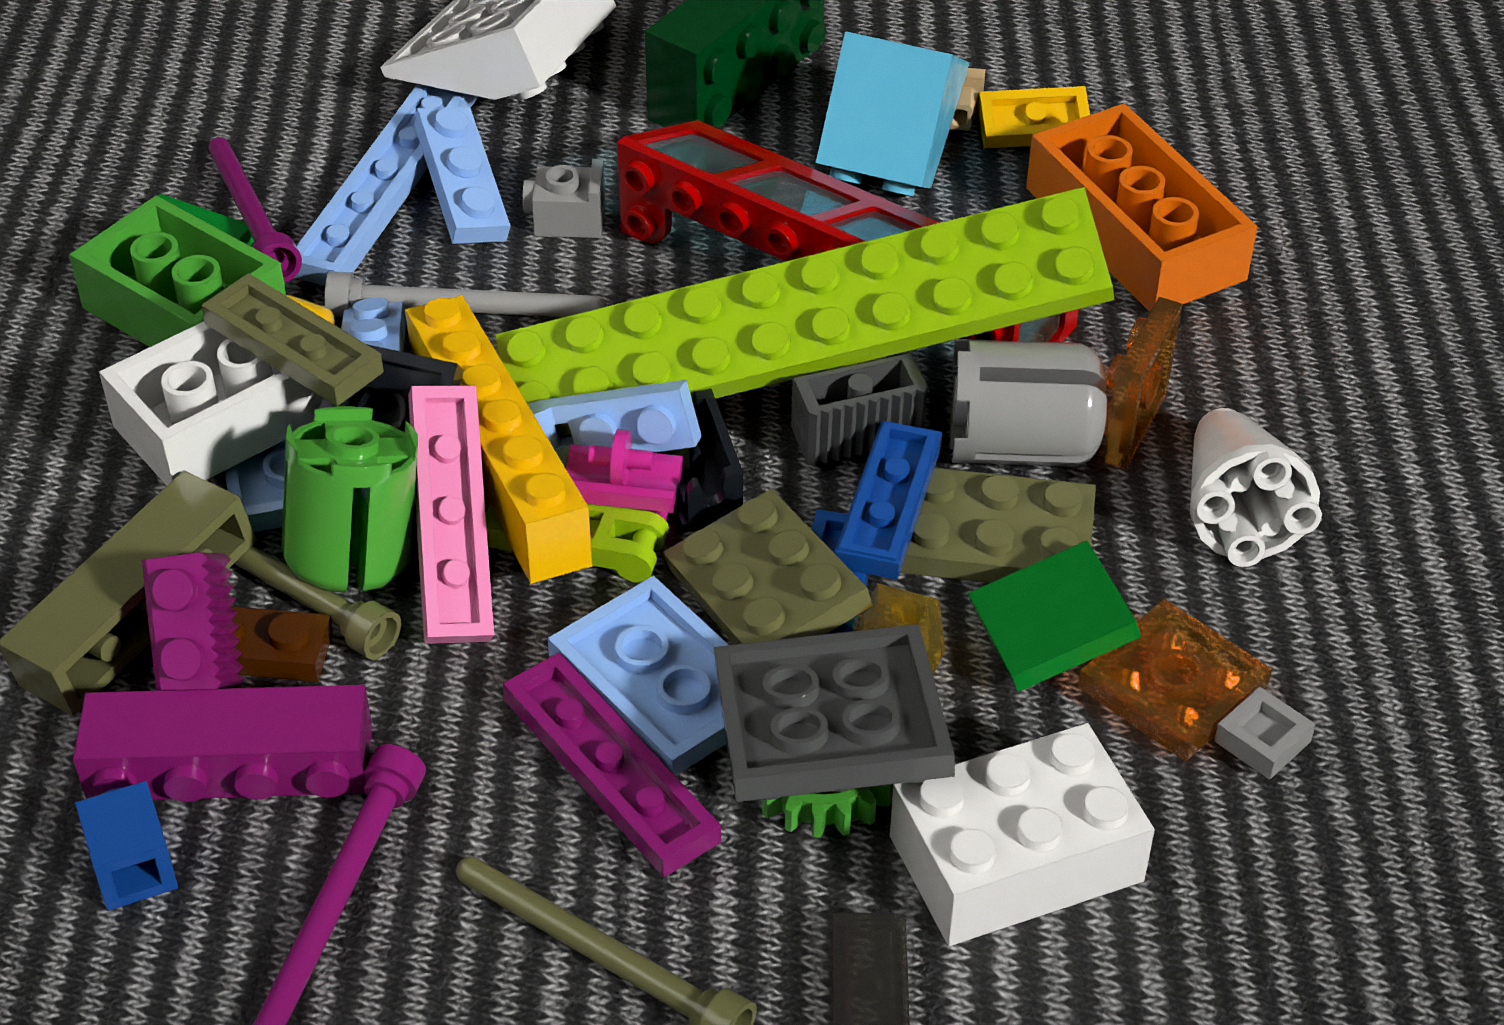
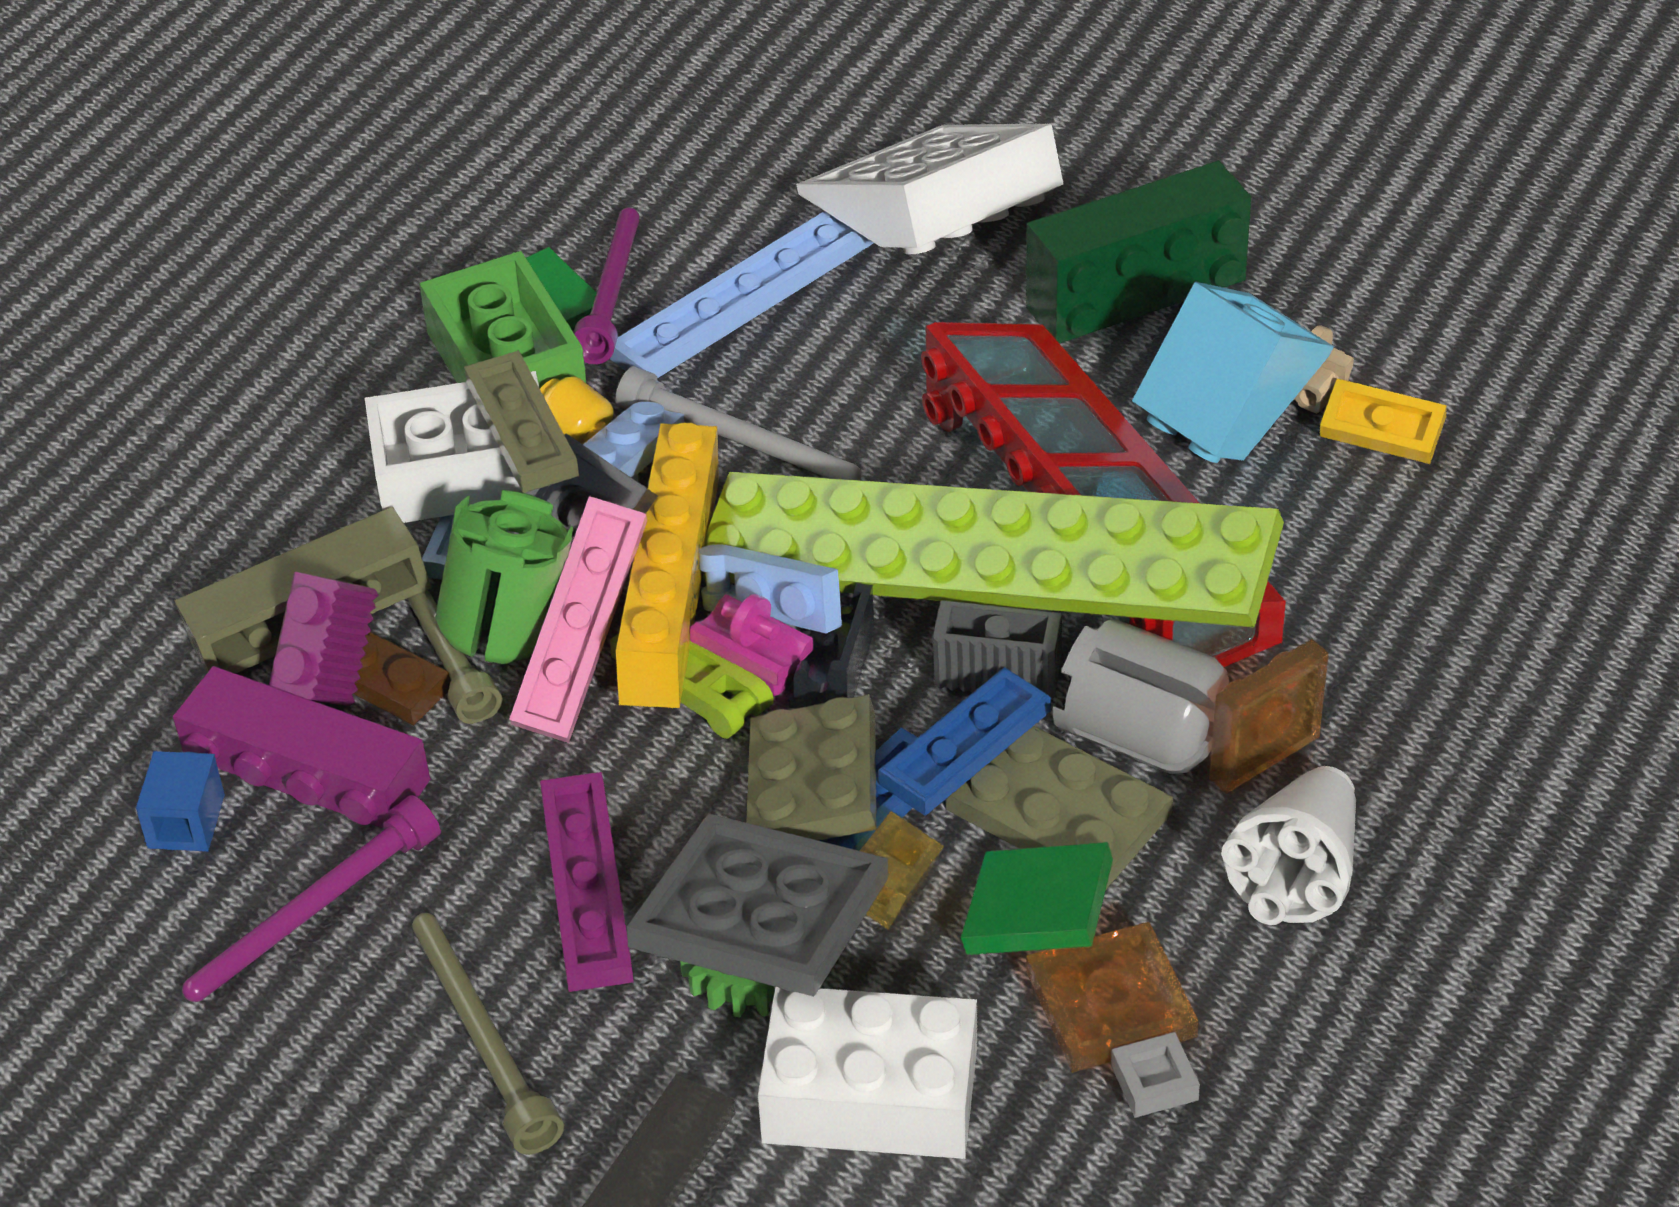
camera: 30 degrees right, 0 degrees up
light blue plate [414,107,510,244] -> none
light grey brick [523,159,606,238] -> none
light blue plate [548,575,728,776] -> none
orange brick [1026,103,1258,316] -> none

